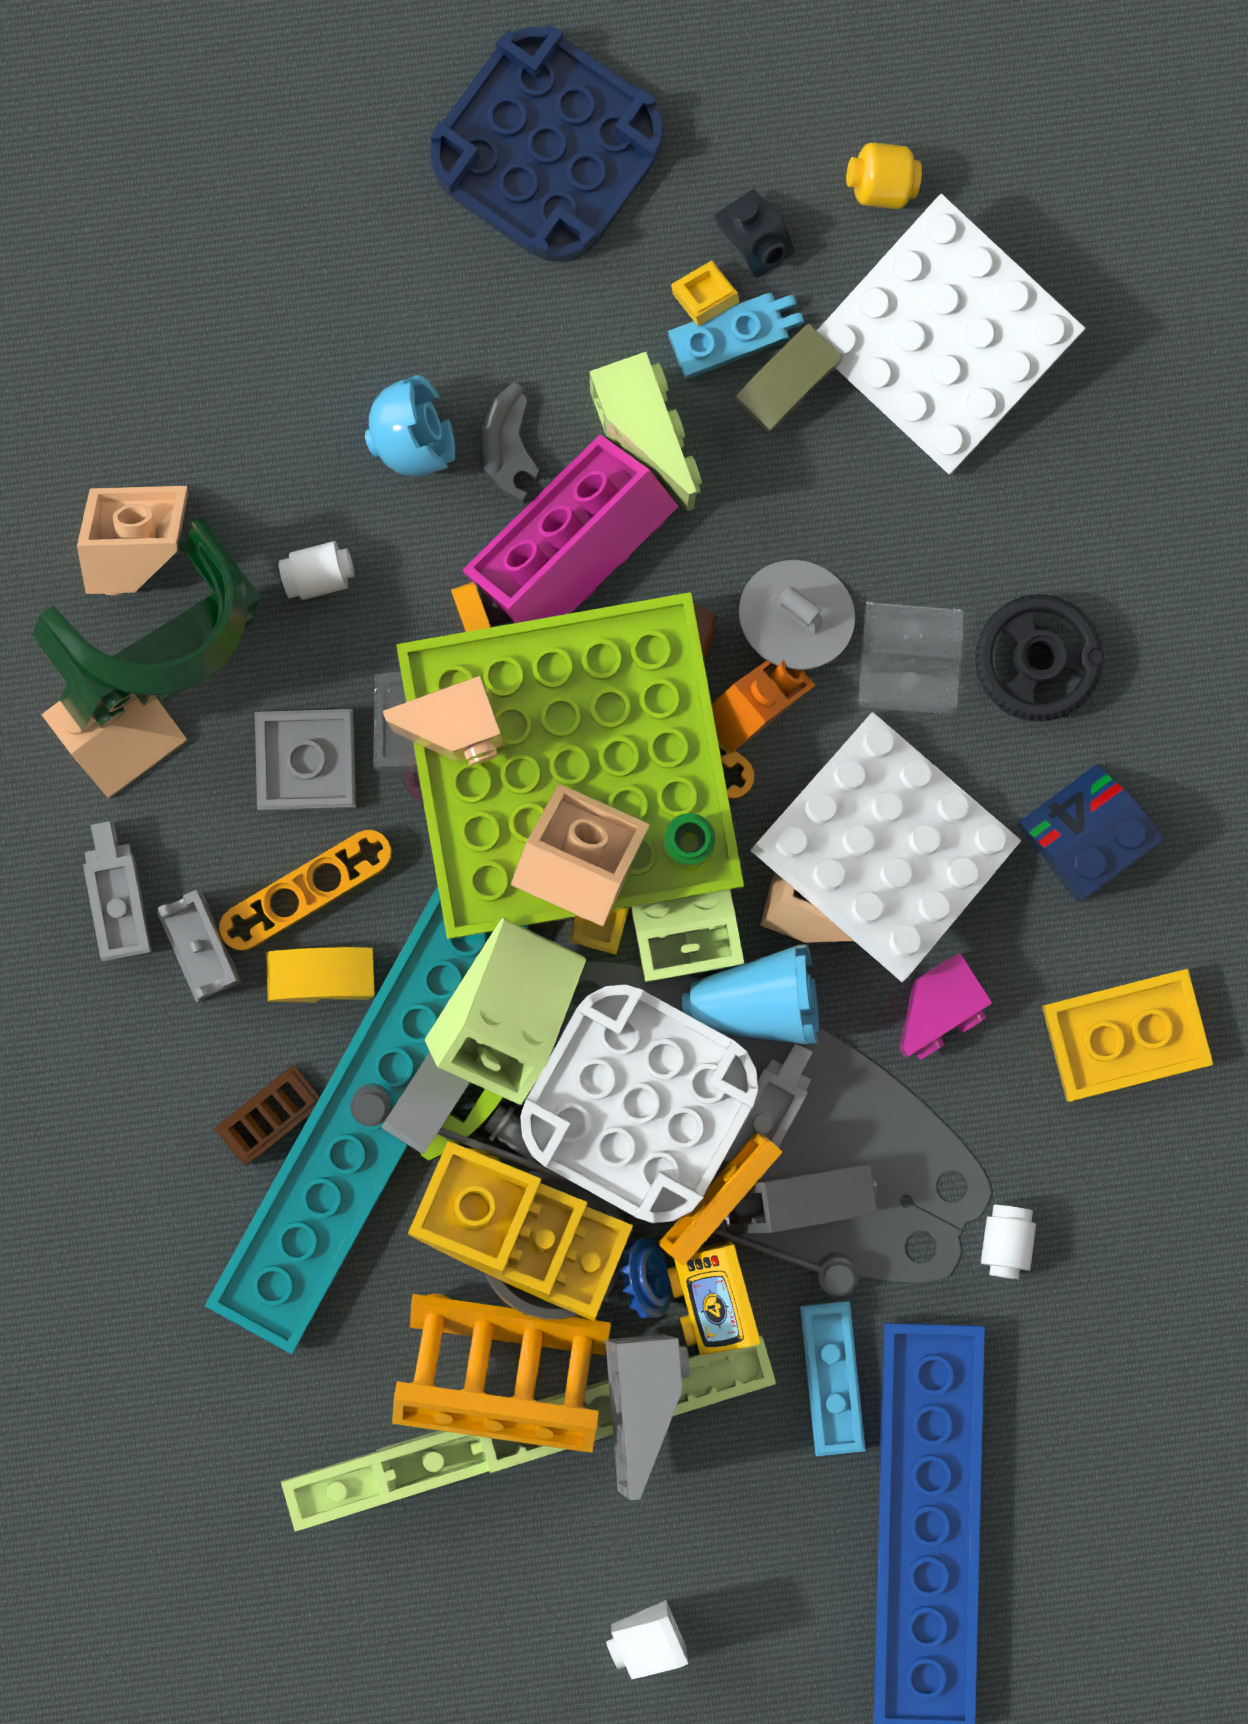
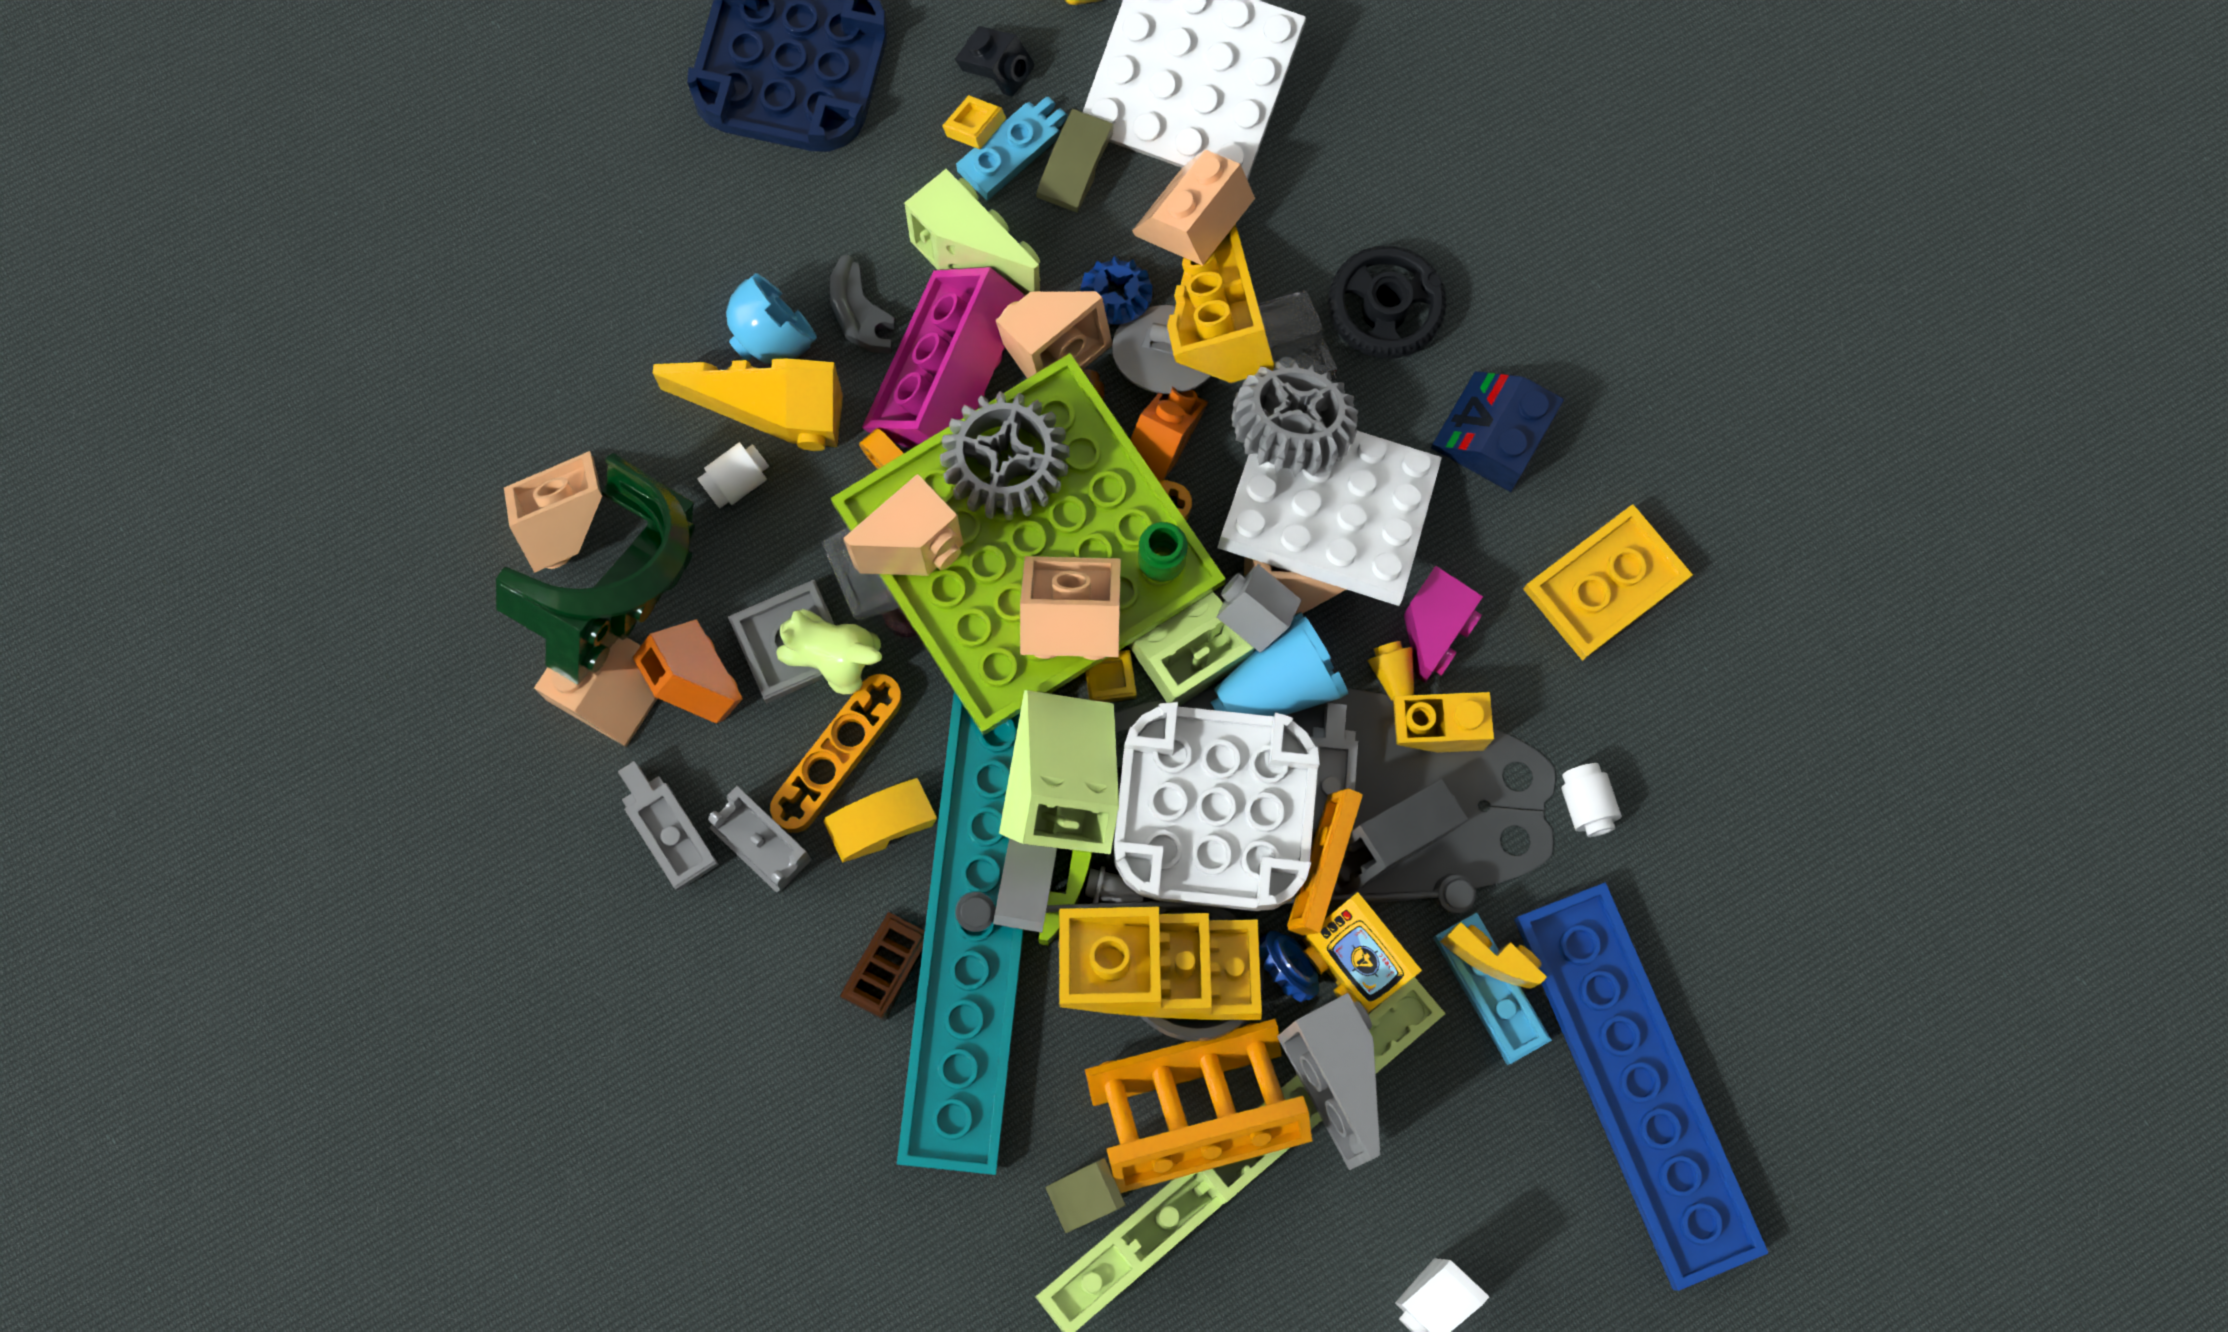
camera: 25 degrees left, 10 degrees down
none -> orange slope [632,619,743,724]
none -> yellow wedge [653,358,843,451]
none -> yellowish green animal [776,609,882,695]
none -> light grey gear [940,391,1070,521]
none -> light nougat slope [996,291,1113,379]
none -> olive slope [1045,1158,1126,1234]
none -> blue gear [1080,255,1152,324]
none -> light nougat slope [1132,150,1255,266]
none -> yellow wedge [1167,224,1275,383]
none -> light grey brick [1217,564,1301,653]
none -> light grey gear [1231,360,1358,477]
none -> yellow cone [1367,641,1414,701]
none -> yellow slope [1393,692,1494,753]
none -> yellow slope [1440,922,1547,989]

